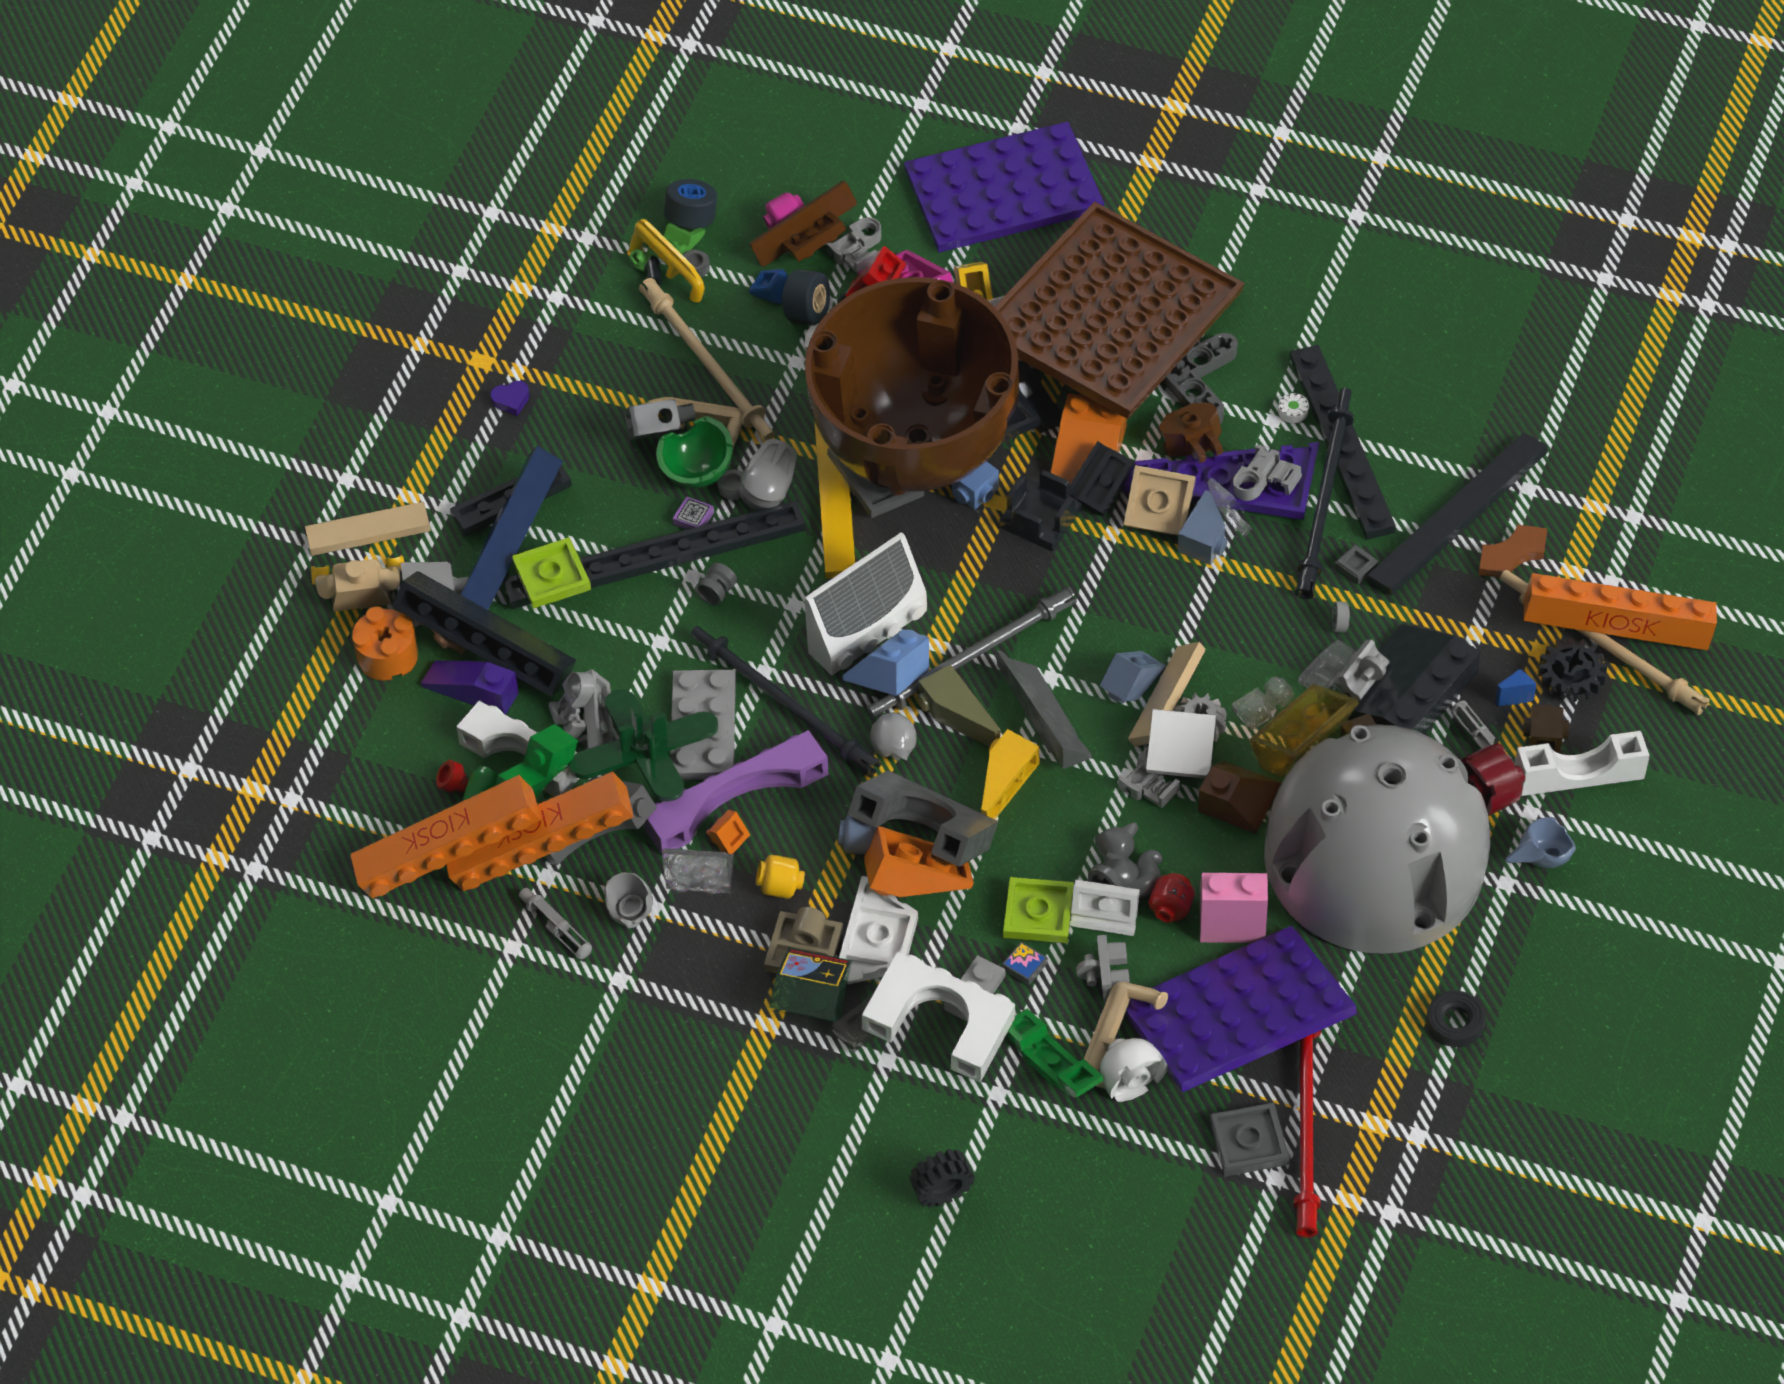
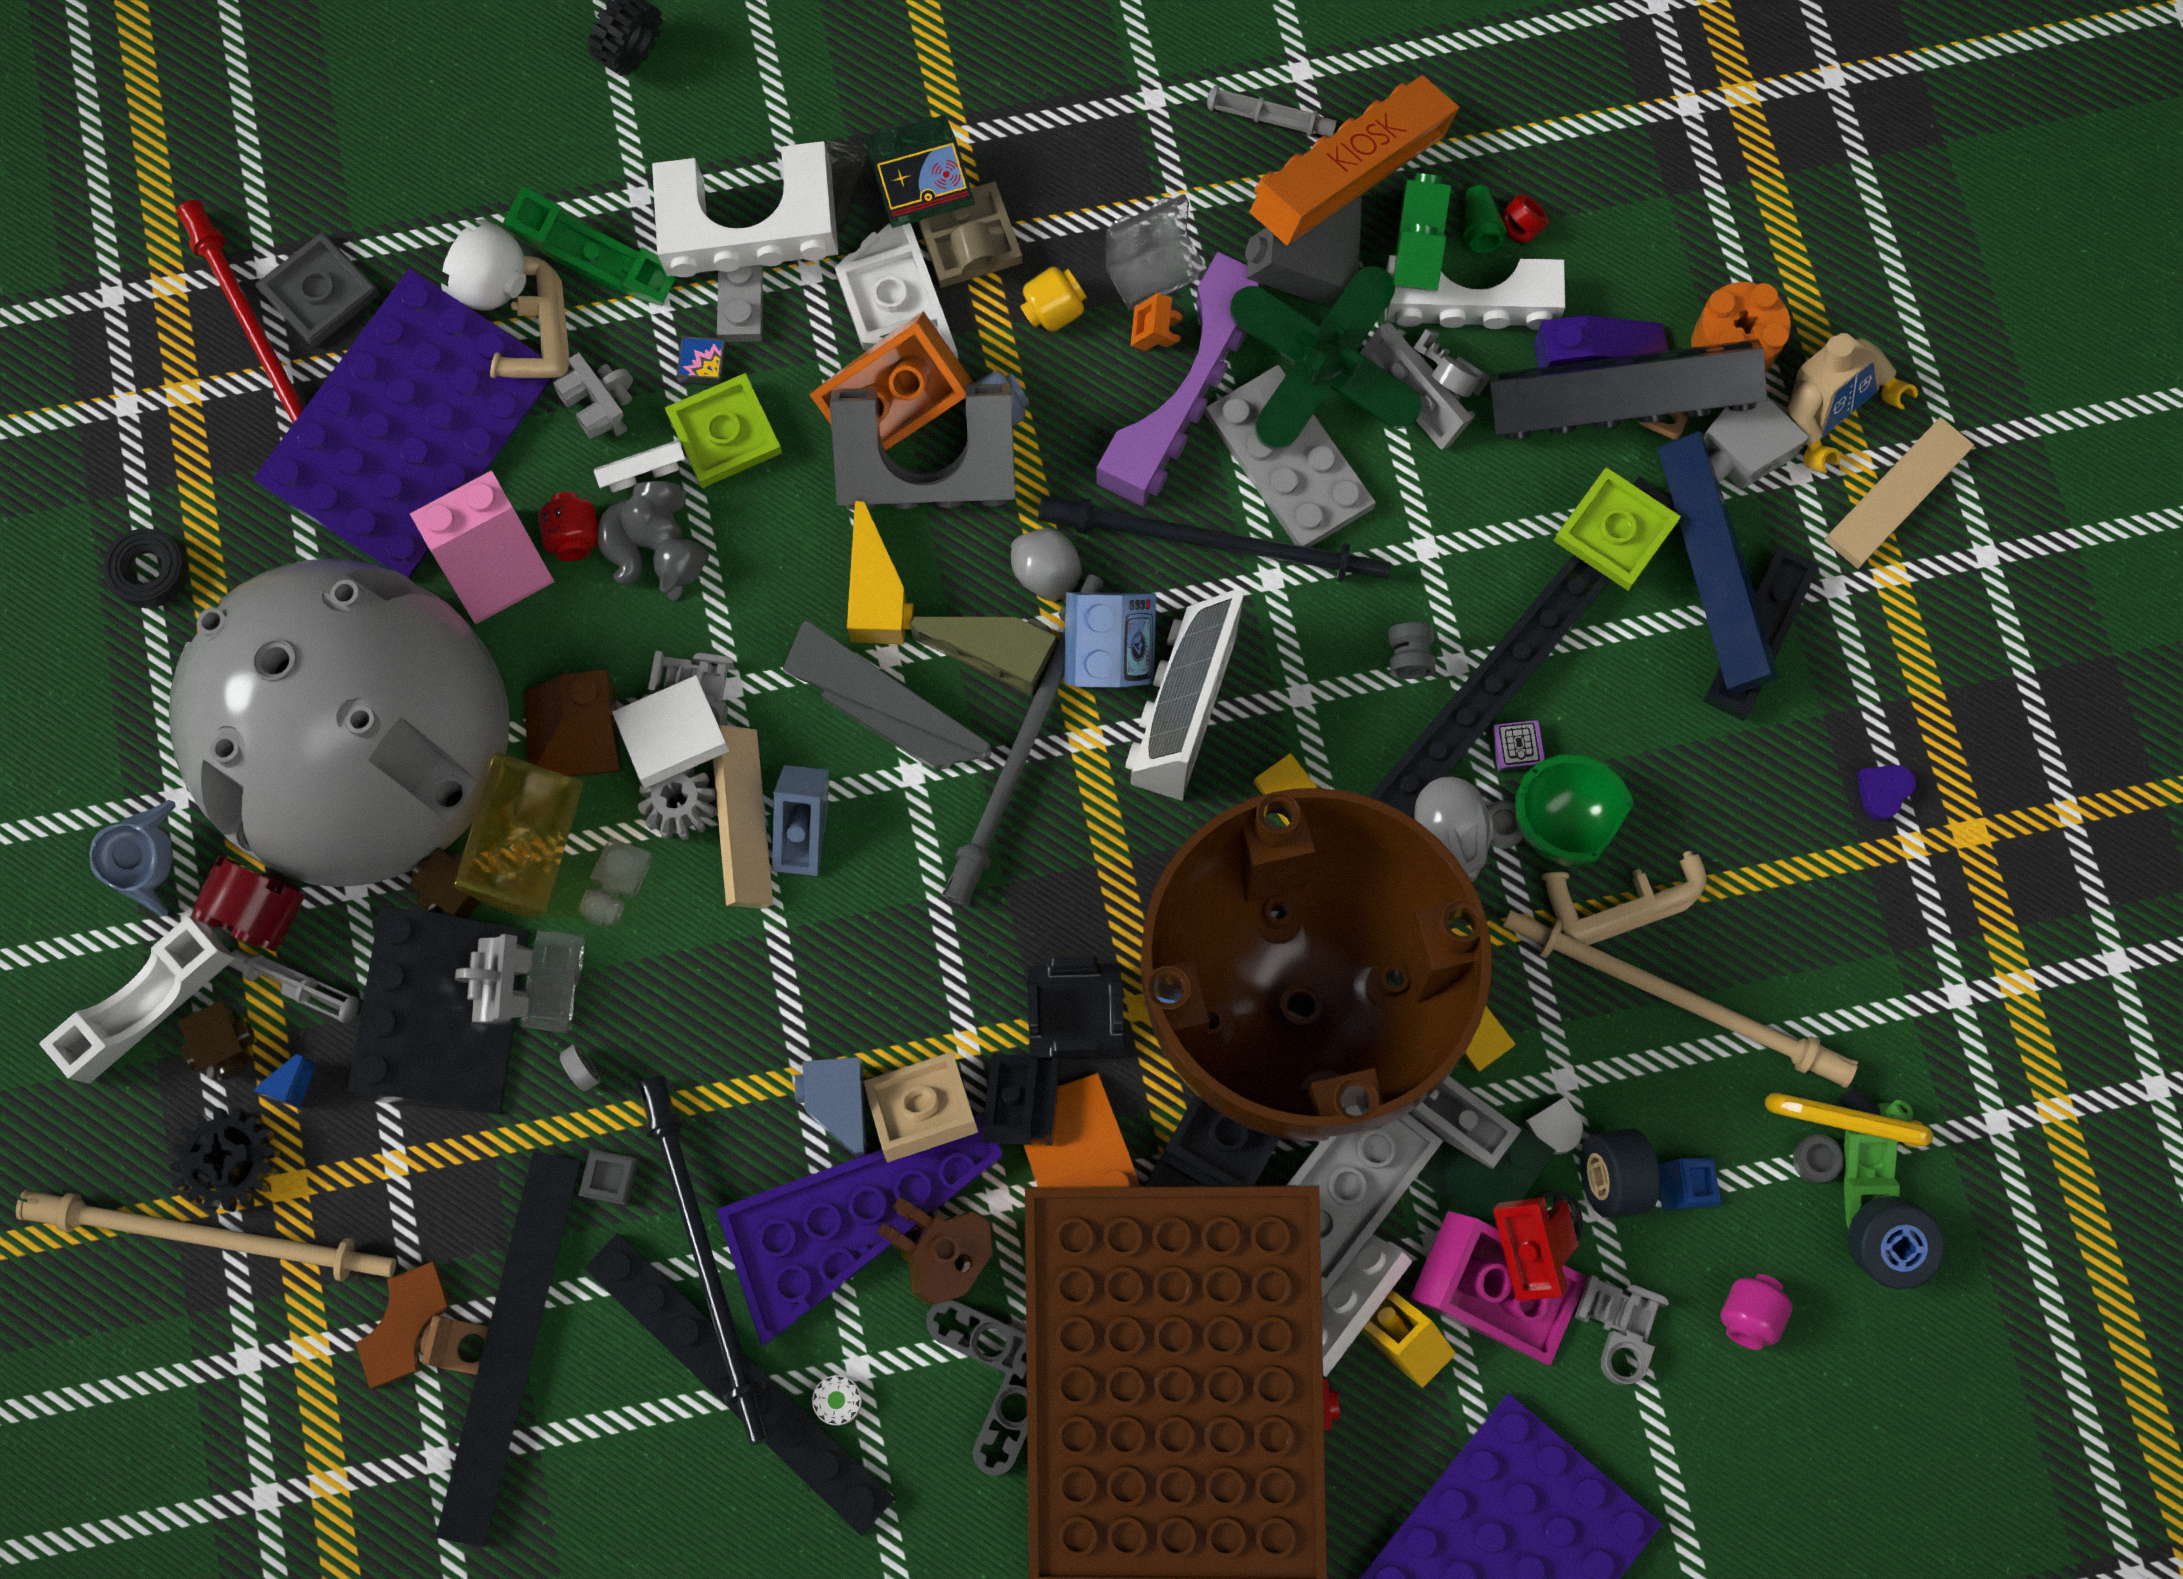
camera: 145 degrees right, 20 degrees up
orange brick [350,775,541,899] -> none
light grey hair [604,872,653,929] -> none
torso [623,399,696,441] -> none
reddish brown bracket [749,181,857,267] -> none
clear slope [1207,478,1252,538] -> none
light grey piece [1233,445,1302,501] -> none
orange brick [1524,573,1717,650] -> none
none -> medium nougat bracket [421,1315,489,1375]

